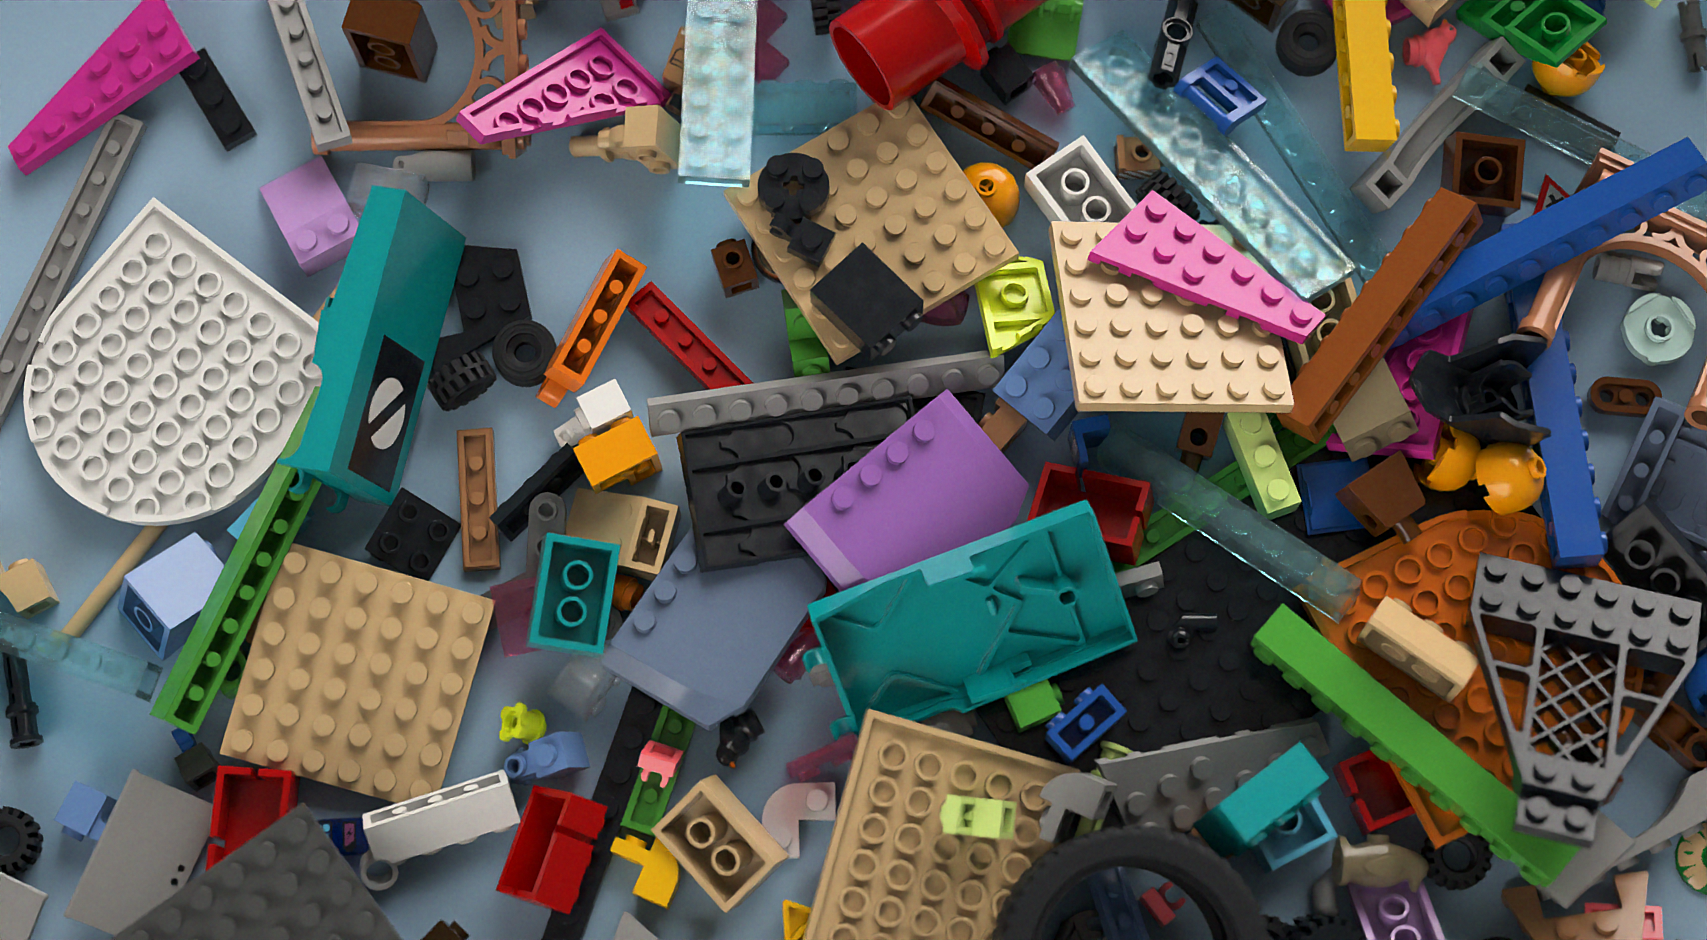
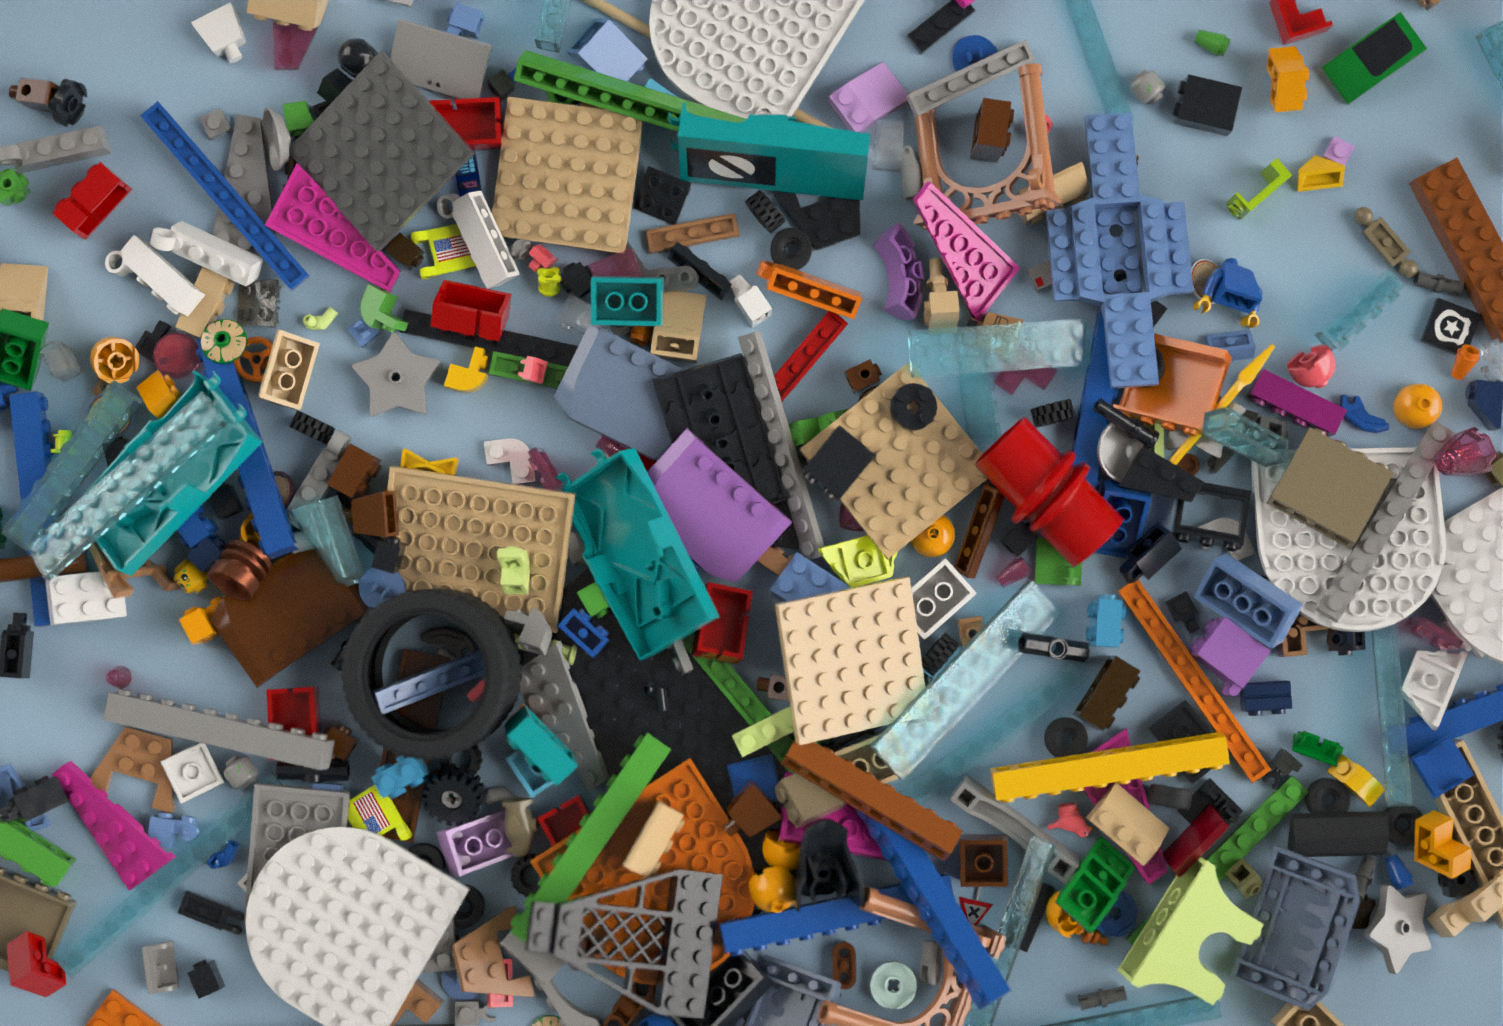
camera: 75 degrees right, 10 degrees up
medium blue brick [504,732,590,786] -> none
light orange brick [573,416,663,494] -> none
tan brick [651,774,790,913] -> none
black animal [716,707,765,769] -> none
black plate [769,212,836,267] -> none
blue panel [1067,413,1111,478] -> none
wing [1087,190,1326,344] -> none
clear light blue brick [1097,422,1361,623] -> none
blue plate [1173,56,1267,136] -> none
none -> neon yellow flag [411,224,477,280]
none -> light grey plate [510,239,533,261]
none -> coral tile [528,244,558,272]
none -> black brick [560,262,595,300]
none -> medium lavender brick [873,223,924,320]
none -> blue piece [952,35,997,72]
none -> orange hair [1081,930,1108,945]

